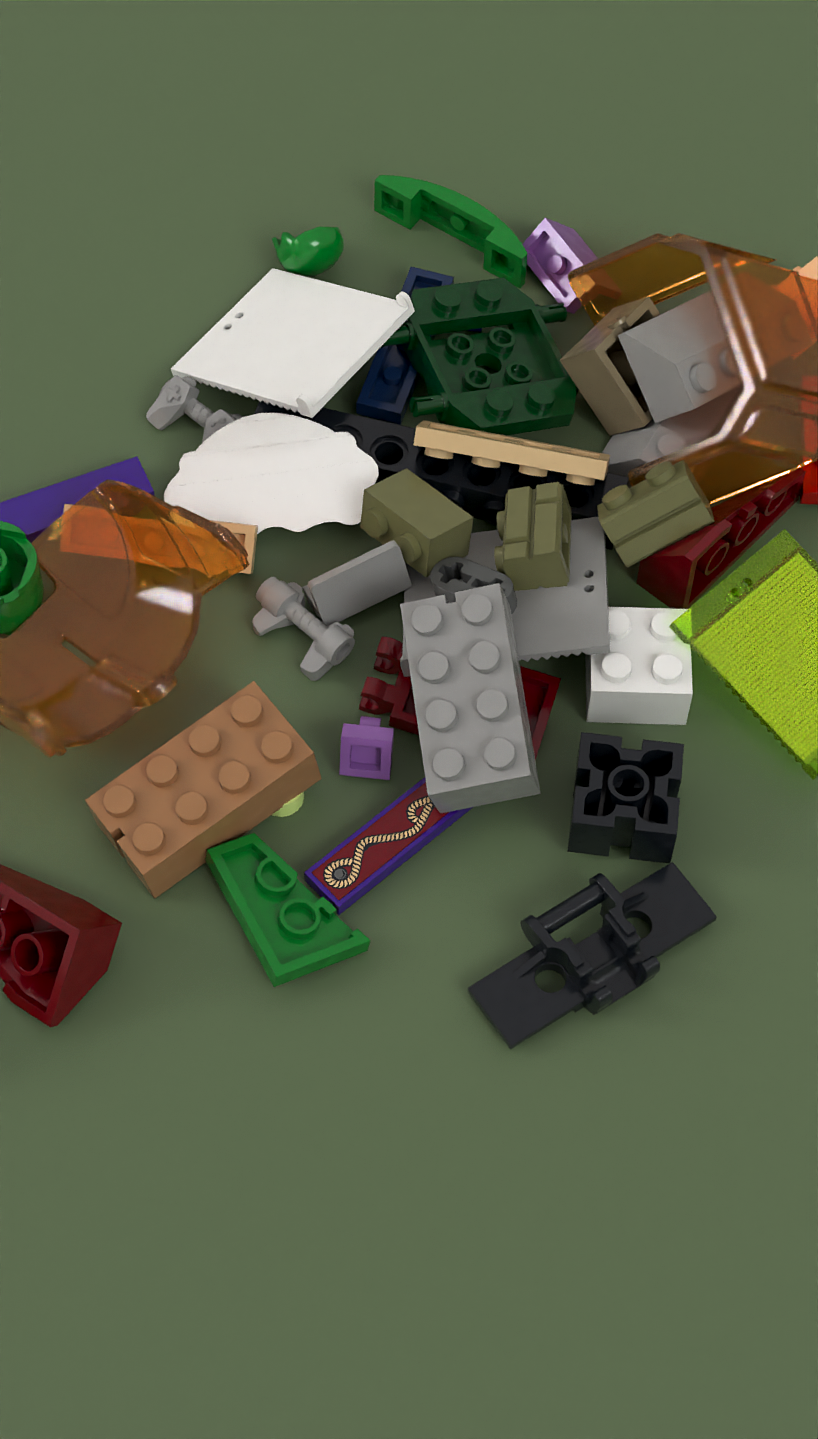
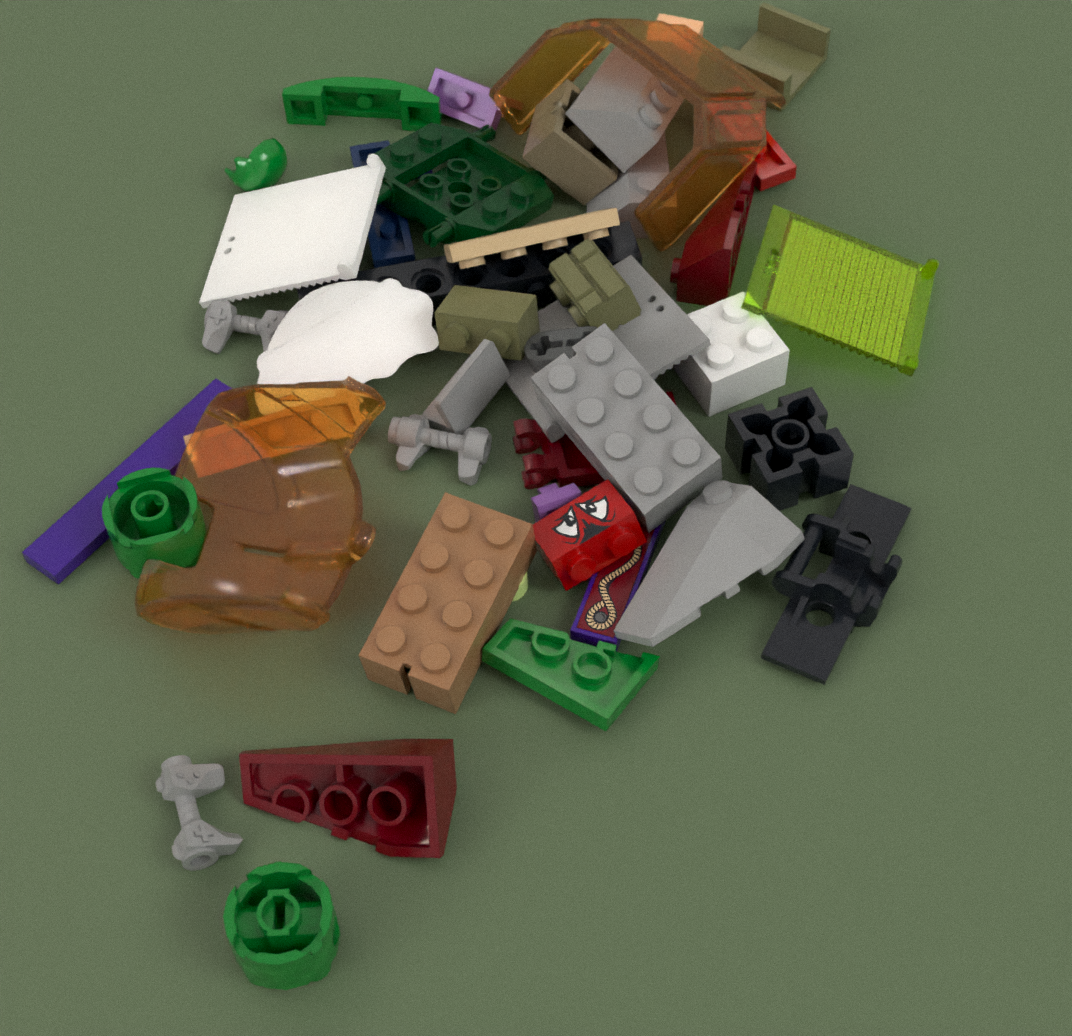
camera: 25 degrees left, 5 degrees down
olive brick [597,459,715,568] -> none
none -> red brick [533,479,647,591]
none -> light grey wedge [614,480,805,647]

